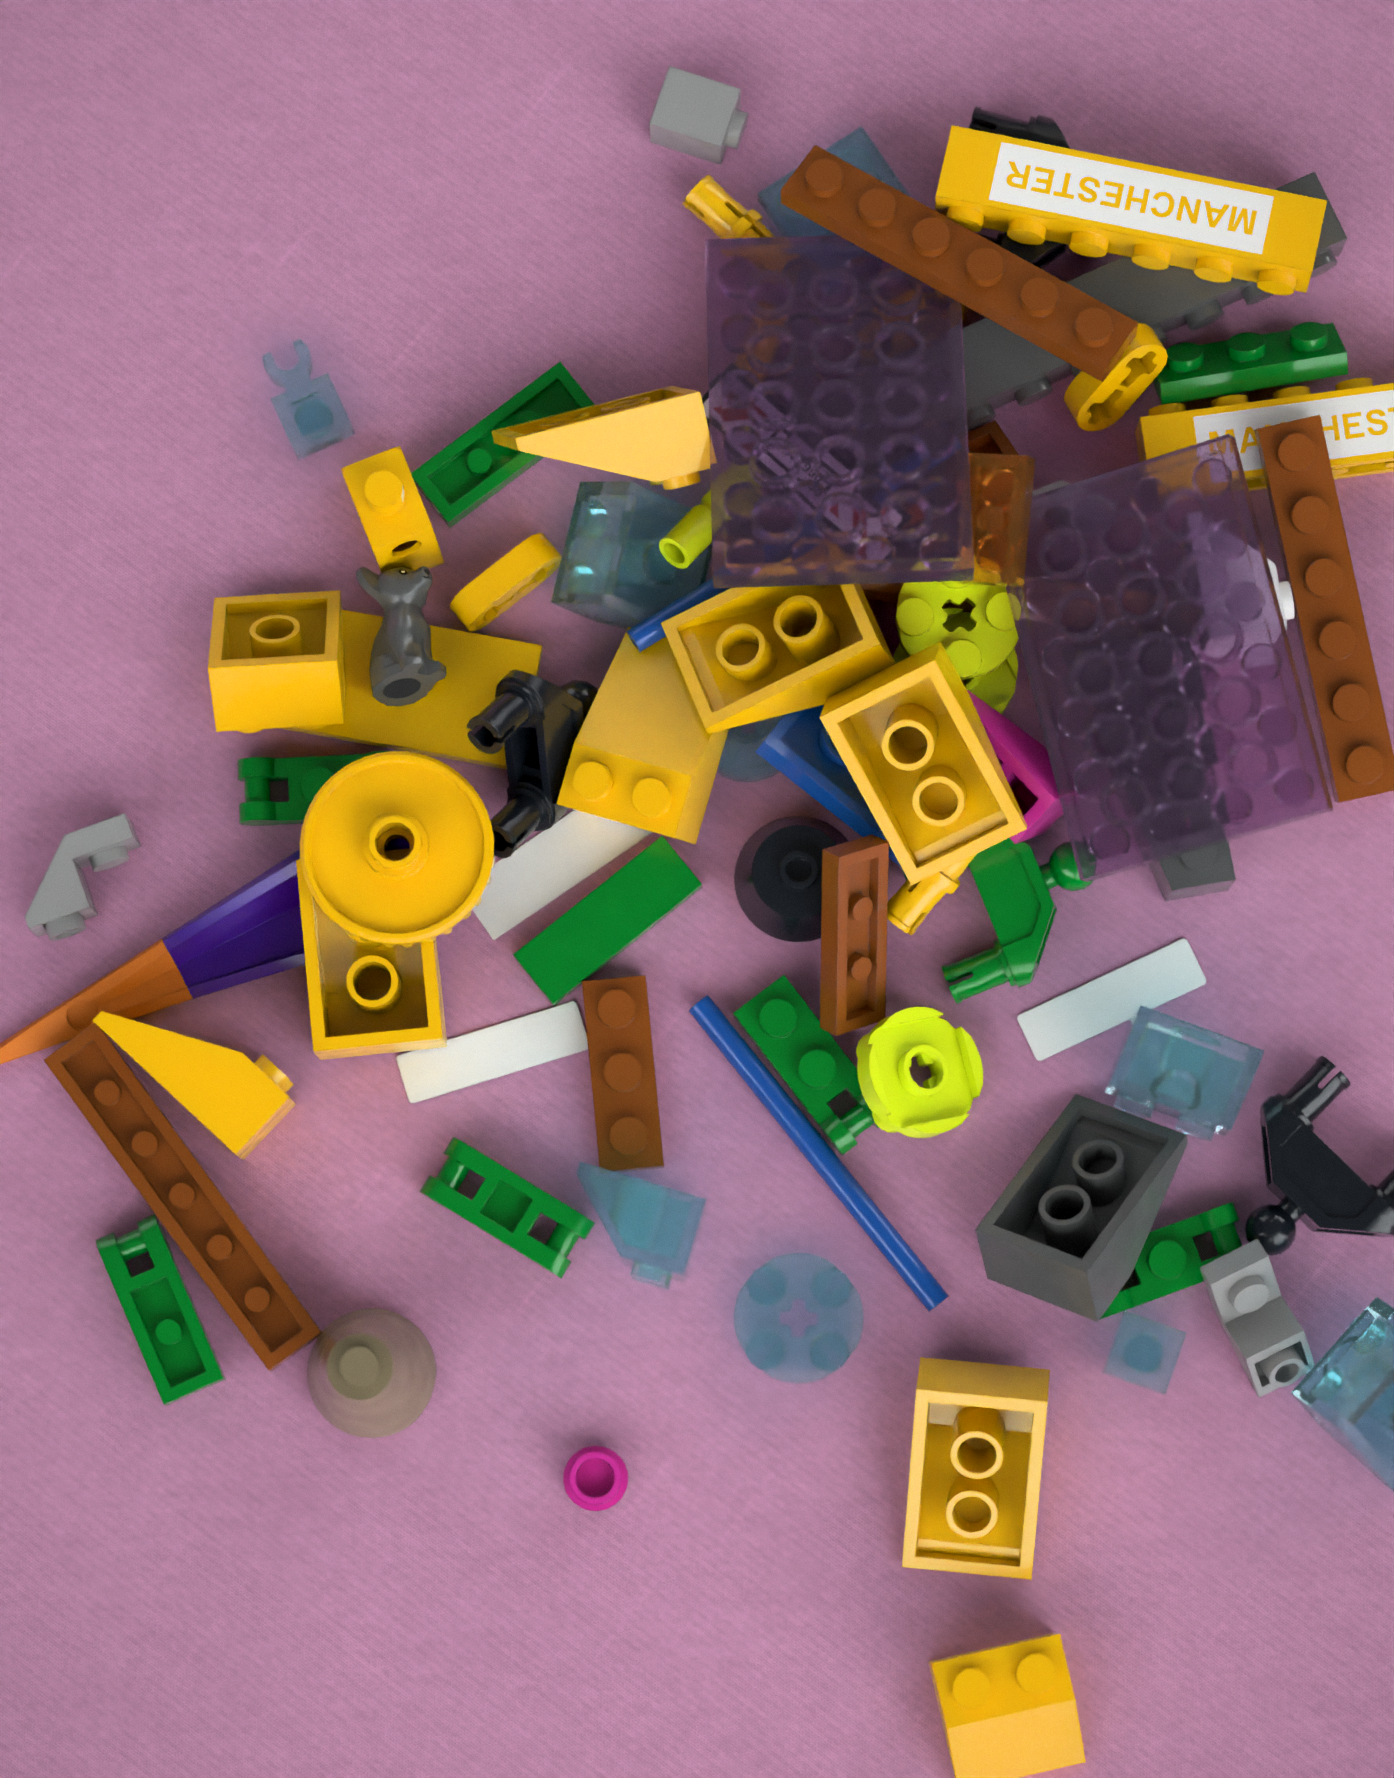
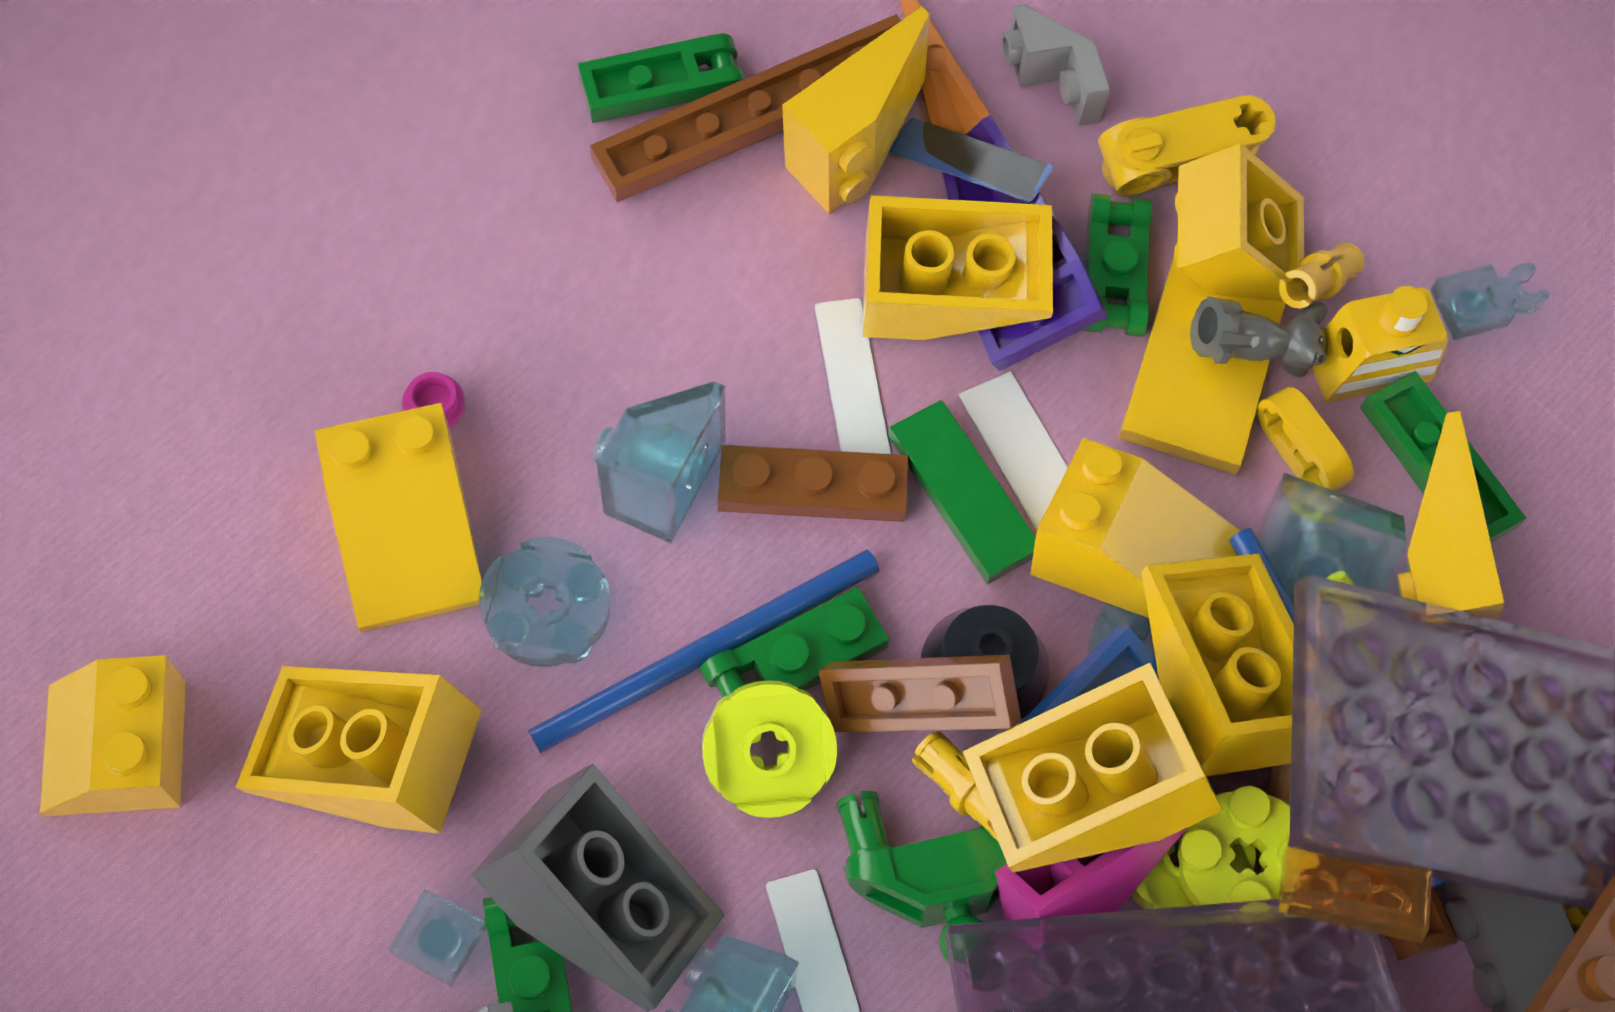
camera: 90 degrees right, 15 degrees down
yellow wheel [300,751,495,948] -> none
dark tan cone [307,1308,437,1438] -> none
green plate [419,1137,595,1279] -> none
black connector [467,670,598,858] -> none
none -> yellow slope [314,403,487,632]
none -> sticker [889,118,1053,202]
none -> yellow piece [1098,95,1276,197]
none -> yellow pin [1279,242,1365,309]

